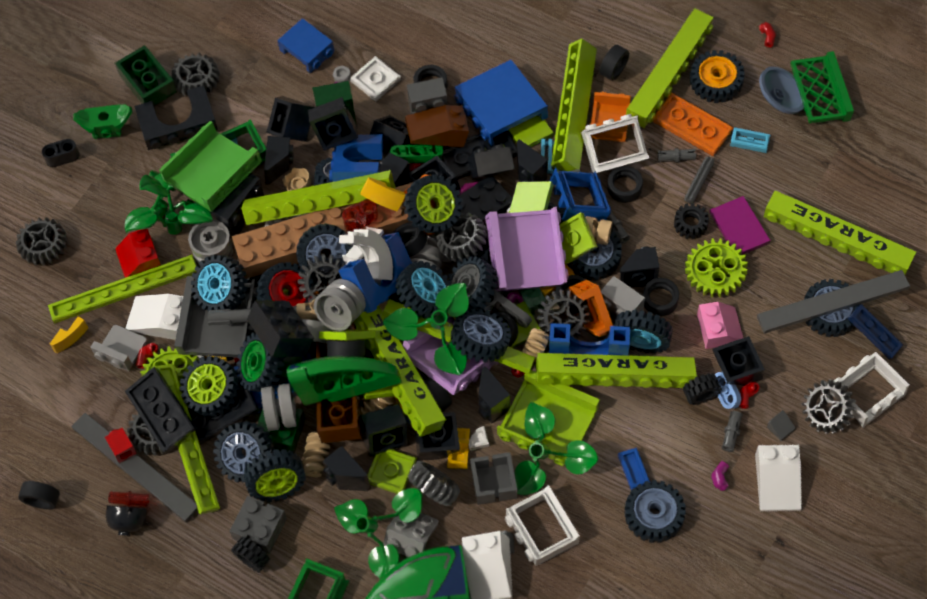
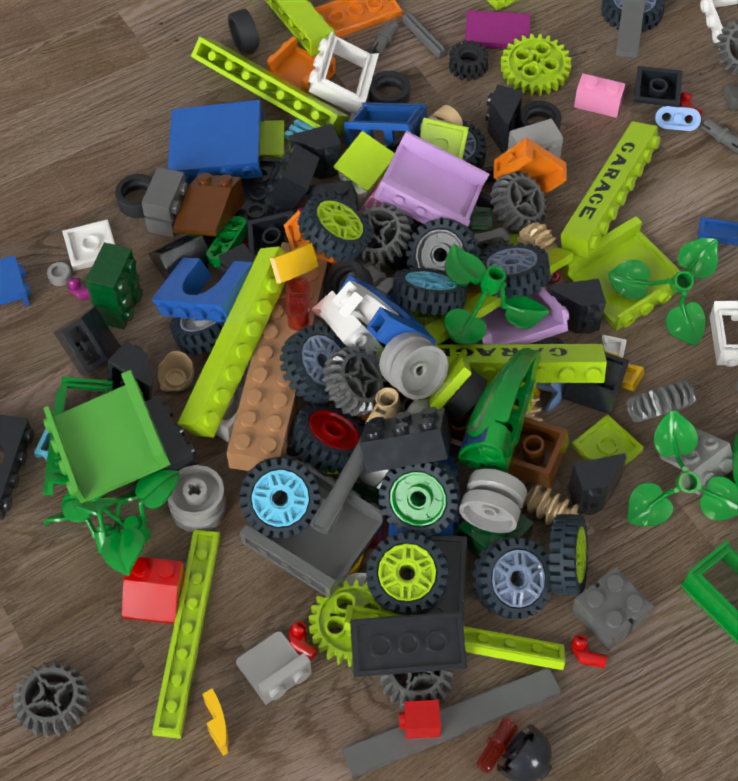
camera: 65 degrees left, 5 degrees down
white slope [125,294,183,340] -> none
black tyre [231,536,270,573] -> none
black brick [308,97,358,151] -> none
black brick [361,404,408,457] -> none
dark grey piece [470,452,517,505] -> none
blue arch [549,323,630,356] -> none
black wheel [614,310,673,353] -> none
black tyre [683,373,722,405] -> none
none -> red arm [570,634,607,669]

